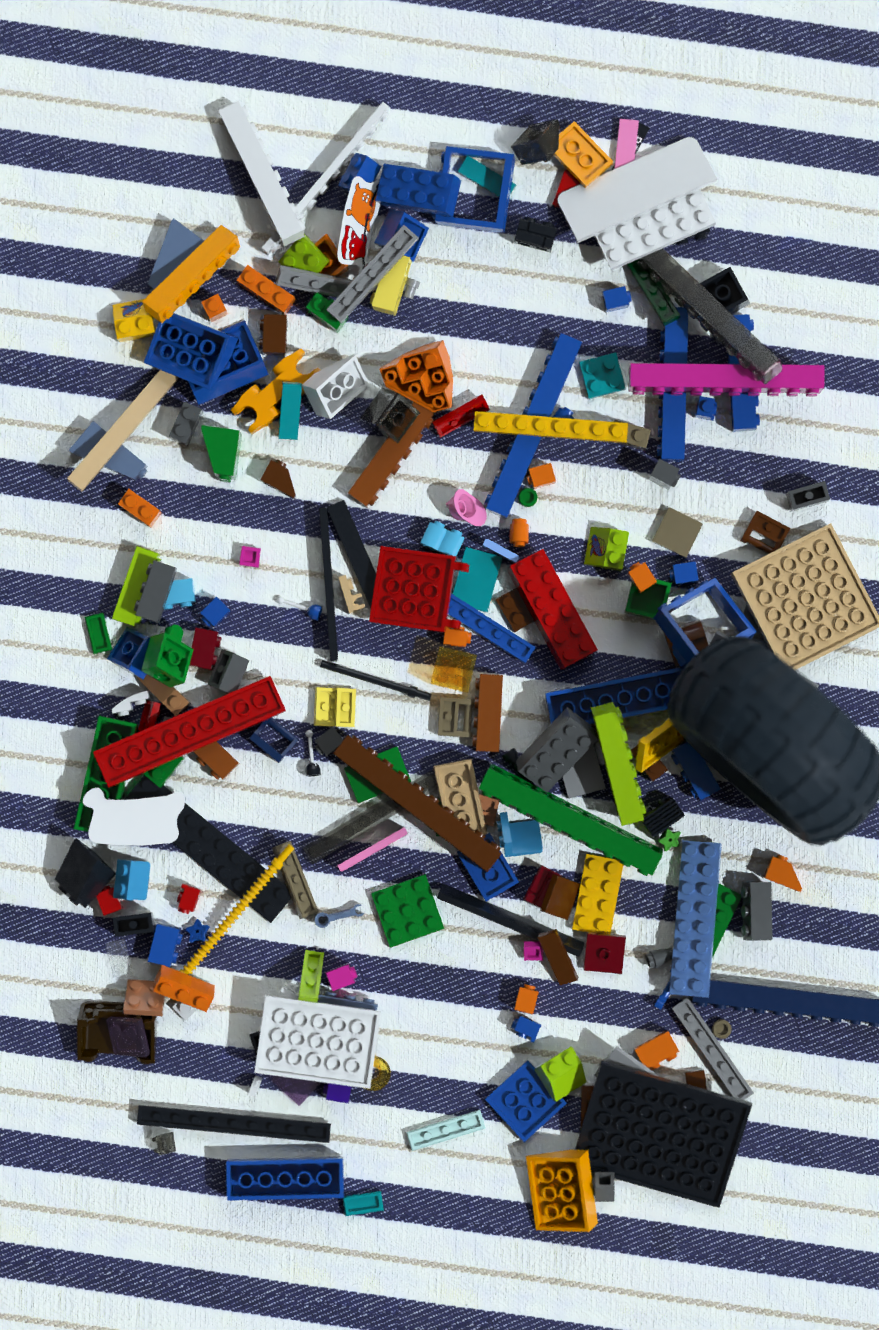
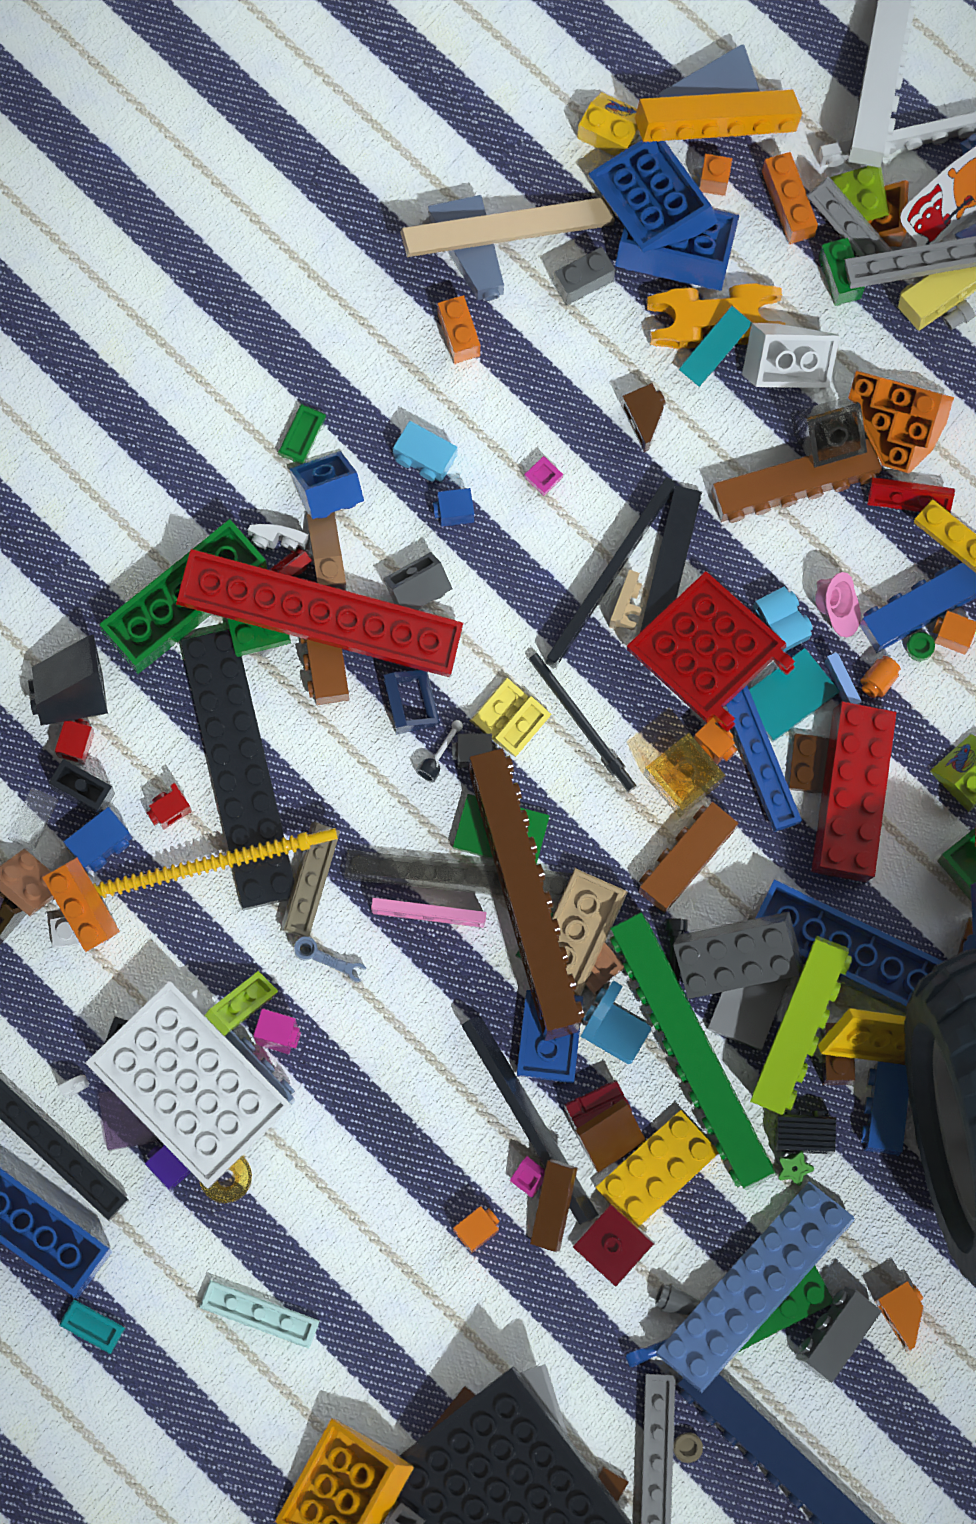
camera: 30 degrees right, 10 degrees down
white sticker [83,788,185,846] -> none
lime brick [112,546,162,627] -> none
dark azure bracket [113,859,151,901] -> none
dark grey brick [134,560,177,623] -> none
green brick [141,625,194,687] -> none
blue plate [186,919,210,943] -> none
dark red brick [189,628,222,671] -> none
green slope [201,425,242,483] -> none
reddish brown brick [259,314,288,356] -> none
hinge [277,596,323,621] -> none
green plate [371,874,444,948] -> none
dark tan plate [438,697,475,738] -> none
blue plate [485,1060,567,1142] -> none
blue brick [510,1015,541,1043] -> none
lime slope [534,1046,587,1102] -> none
orange brick [634,1030,679,1070] -> none

